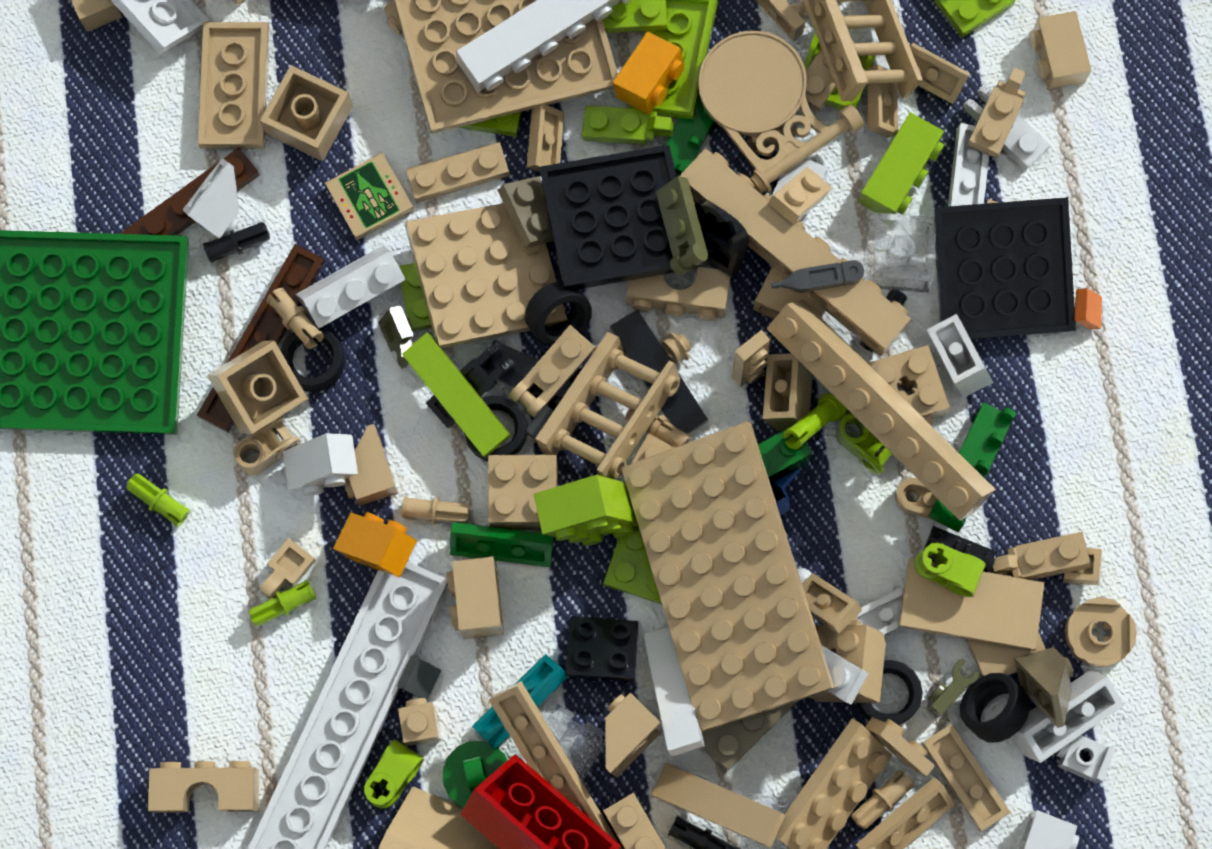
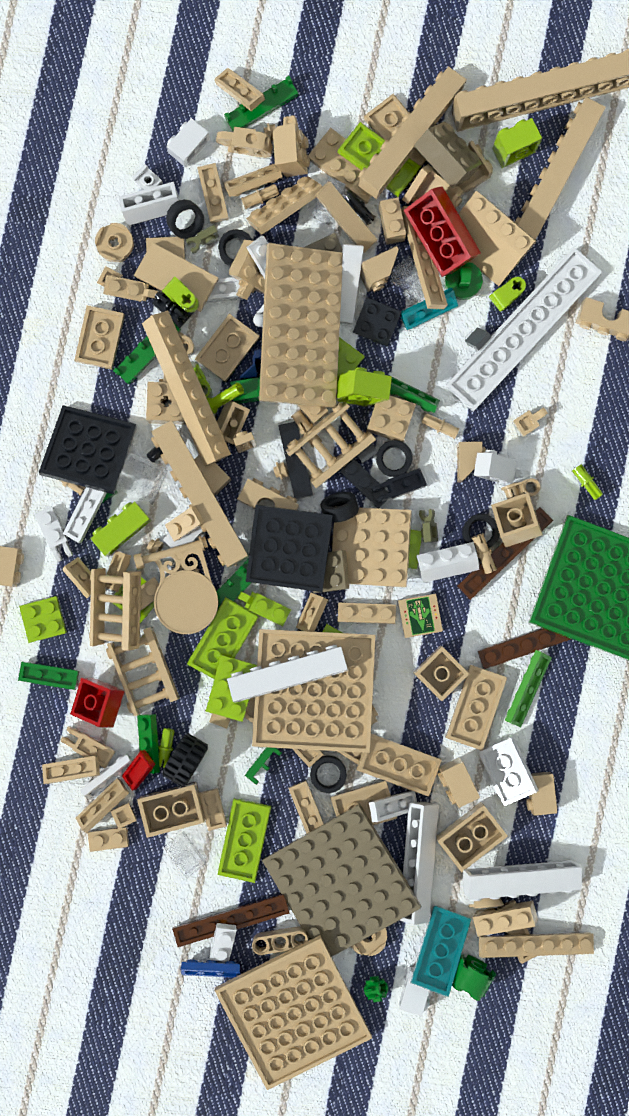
camera: 160 degrees left, 10 degrees up
white slope [183,158,240,239] -> none
black axle [203,222,270,263] -> none
lime axle [248,580,317,626] -> none
light orange brick [333,512,417,578] -> none
tan brick [398,698,441,746] -> none
lime tile [402,332,511,457] -> none
tan brick [447,557,504,639] -> none
tan plate [509,325,596,418] -> none
light orange brick [612,31,684,115] -> none
olive plate [656,176,708,276] -> none
black slope [695,200,748,277] -> none
dark grey piece [771,260,864,293] -> none
tan plate [802,573,862,634] -> none
tan plate [865,717,935,777] -> none
white slope [927,314,993,398] -> none
tan hinge [967,67,1026,158] -> none
dark tan slope [1015,647,1073,728] -> none
orange tile [1074,288,1102,330] -> none
none -> tan plate [74,305,125,370]
none -> tan plate [147,538,164,554]
none -> tan plate [195,314,260,383]
none -> bright green plate [505,650,552,728]

